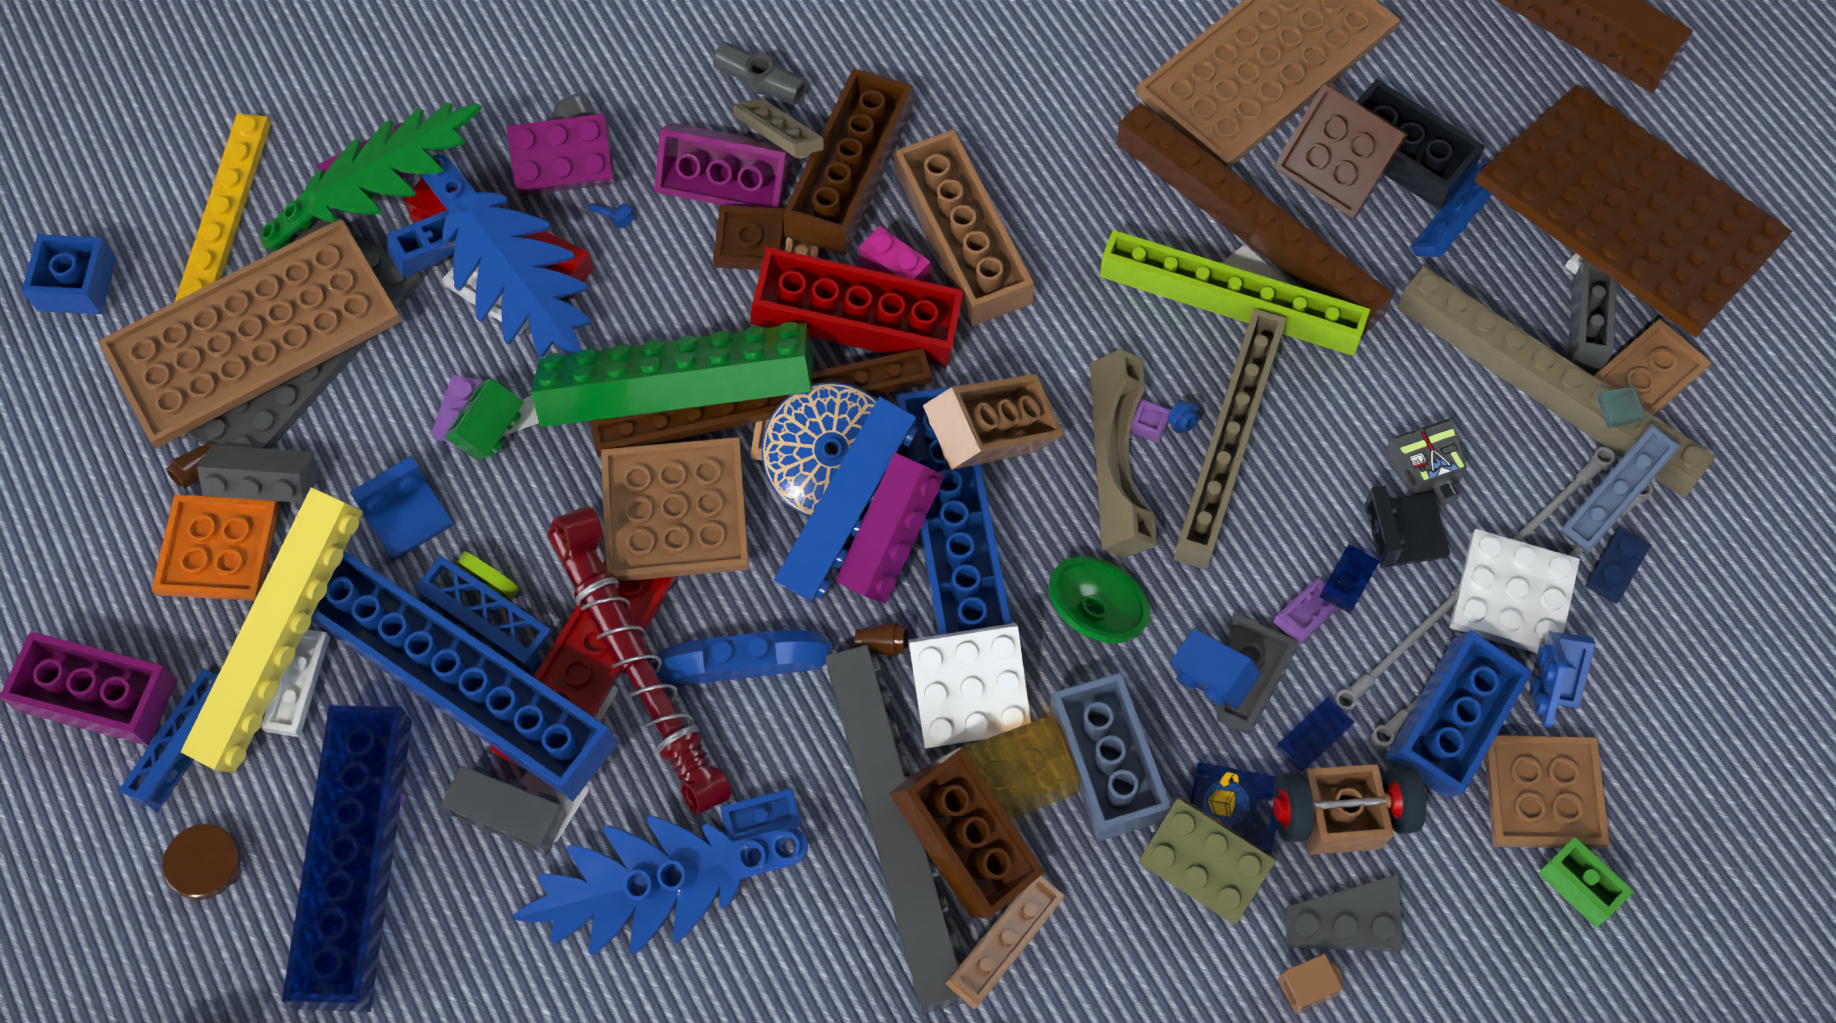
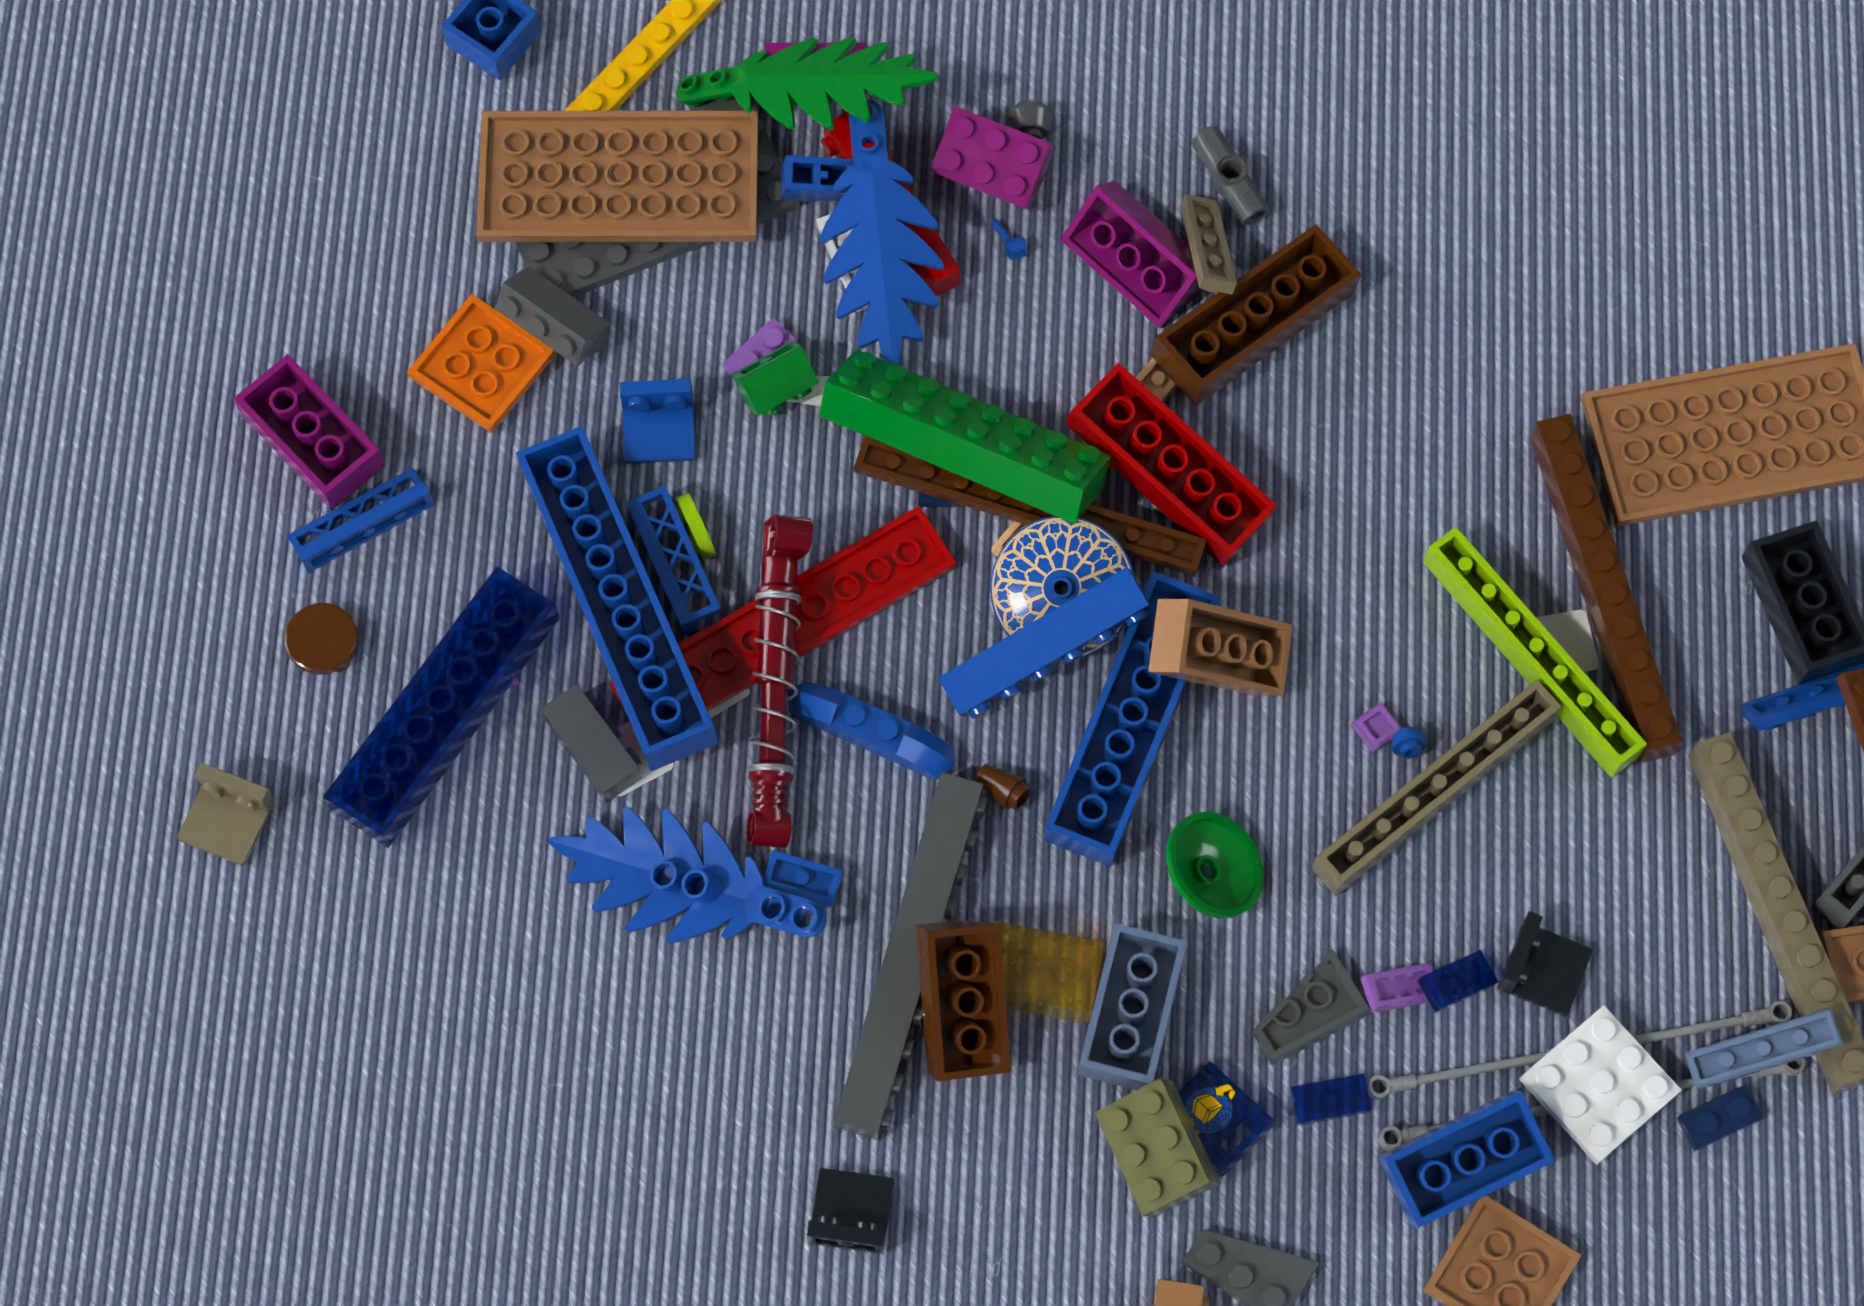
camera: 30 degrees right, 5 degrees up
reddish brown cone [166,442,212,490] -> none
light yellow brick [181,487,363,774] -> none
white plate [261,630,330,737] -> none
medium nougat plate [601,437,749,582] -> none
reddish brown plate [713,205,785,270] -> none
magenta brick [835,452,945,604] -> none
dark pink brick [858,226,931,283] -> none
medium nougat brick [894,129,1034,326] -> none
white plate [908,623,1032,748] -> none
medium nougat tile [945,875,1066,1009] -> none
dark tan arch [1090,349,1157,558] -> none
blue brick [1169,629,1261,709] -> none
reddish brown plate [1273,83,1408,219] -> none
brick [1273,764,1426,855] -> none
torso [1385,418,1467,505] -> none
blue bracket [1529,631,1595,728] -> none
clear light blue tile [1597,386,1645,428] -> none

